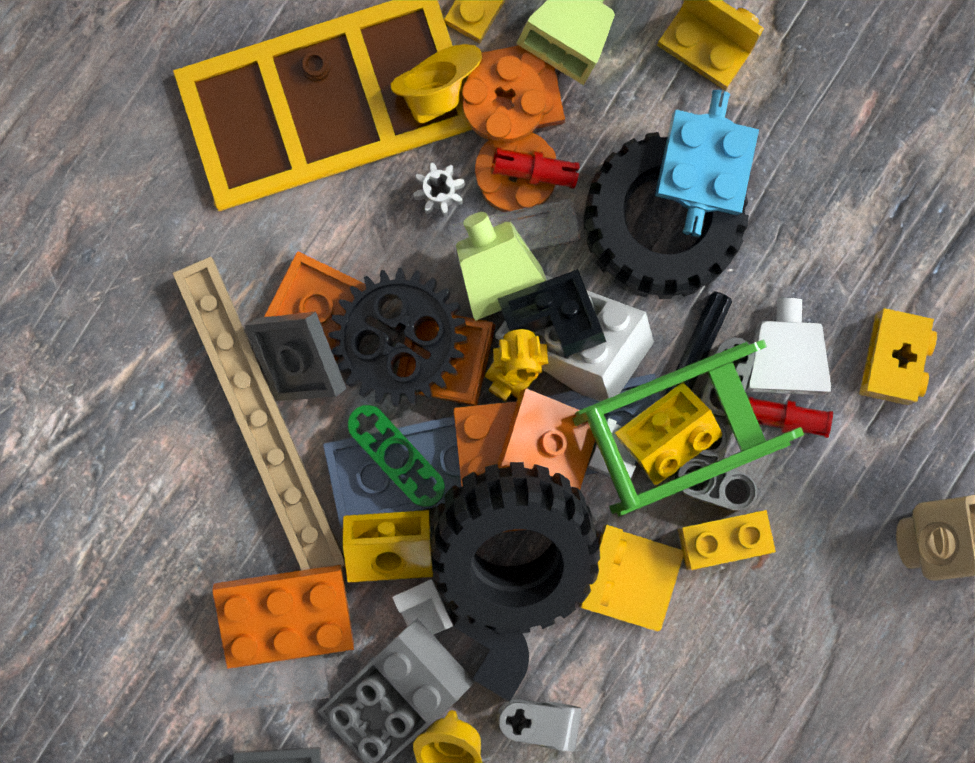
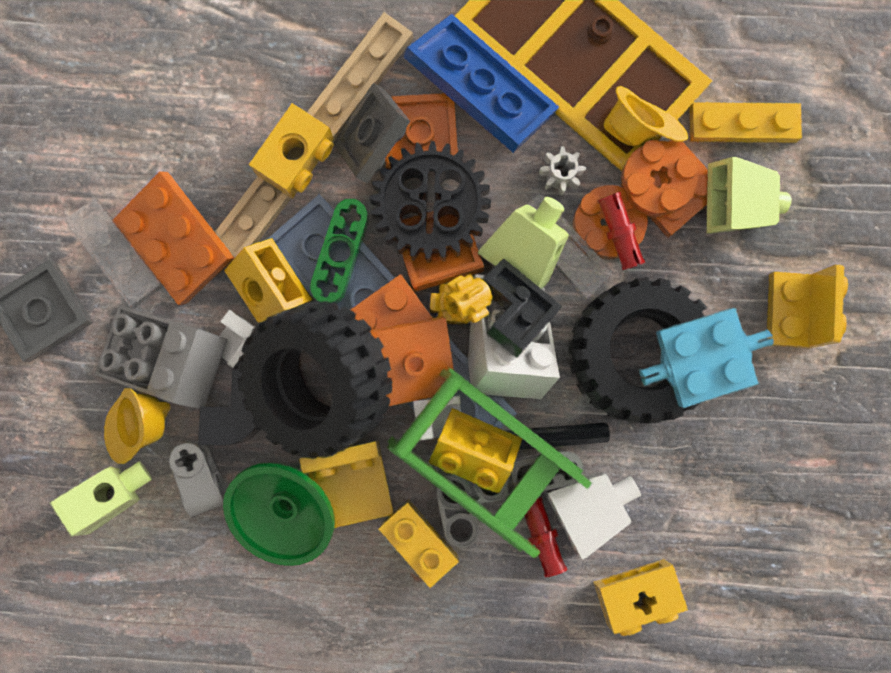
camera: 55 degrees right, 0 degrees up
none -> green dish [223,463,335,566]
none -> yellow brick [249,103,334,199]
none -> blue plate [404,14,559,153]

